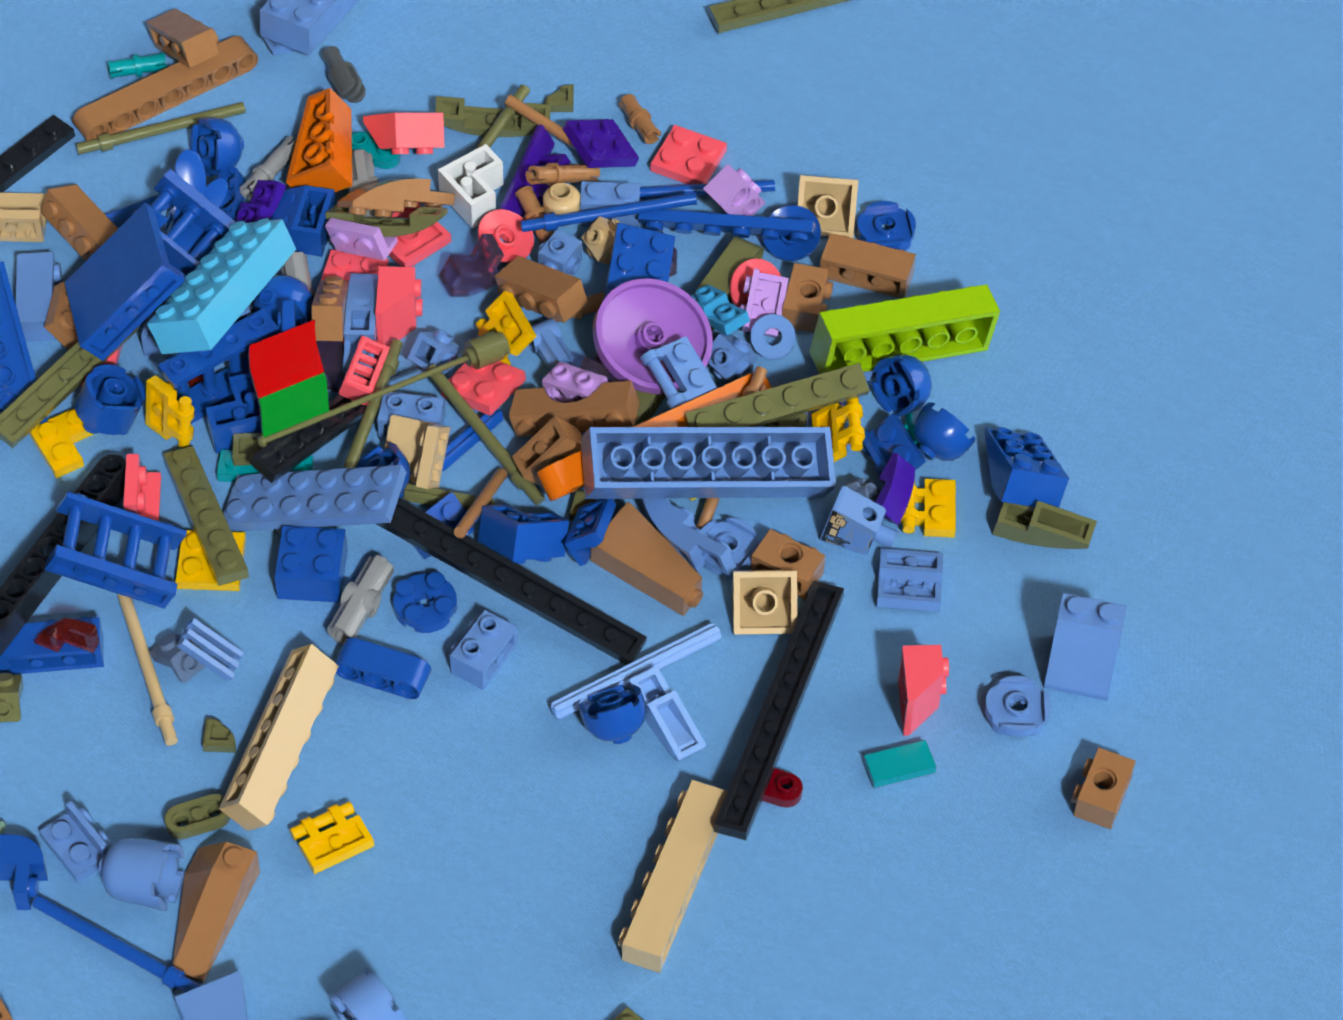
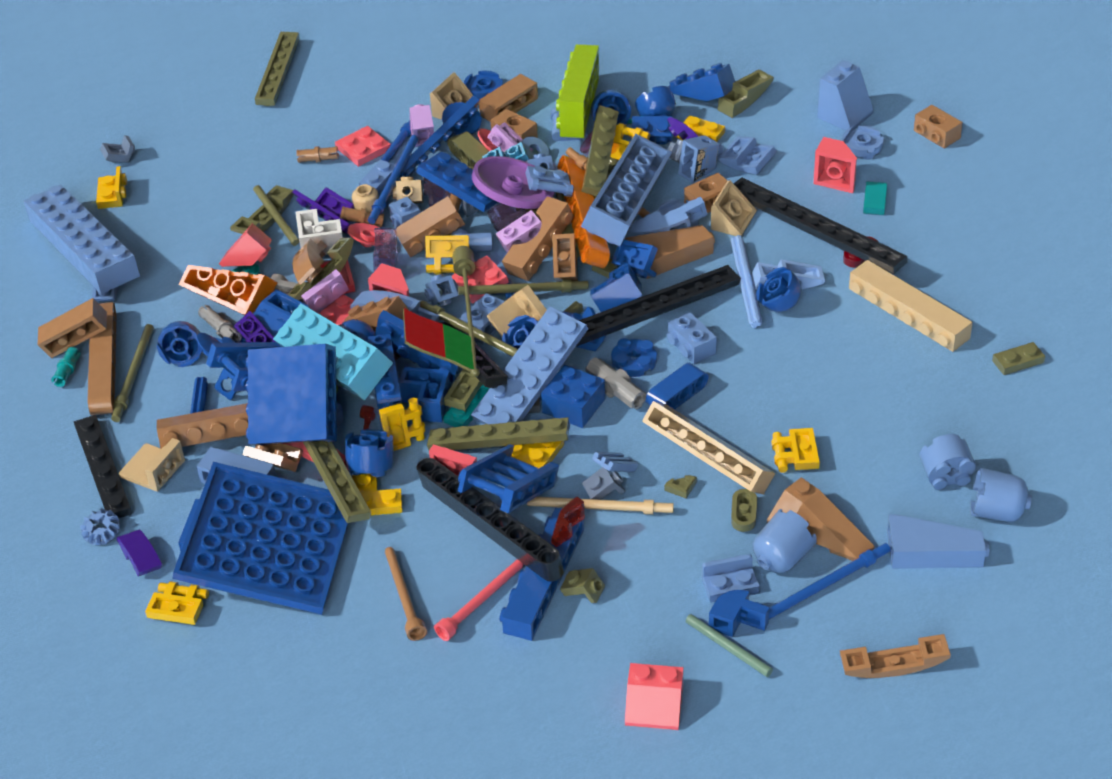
camera: 60 degrees left, 10 degrees down
dark grey arm [322,46,366,103] -> none
coral slope [339,336,390,405] -> none
medium nougat bar [454,468,508,538] -> none
medium nougat bar [504,94,575,149] -> none
medium nougat pin [526,163,600,186] -> none
olive tile [545,84,574,112] -> none
dark purple plate [563,119,639,168] -> none

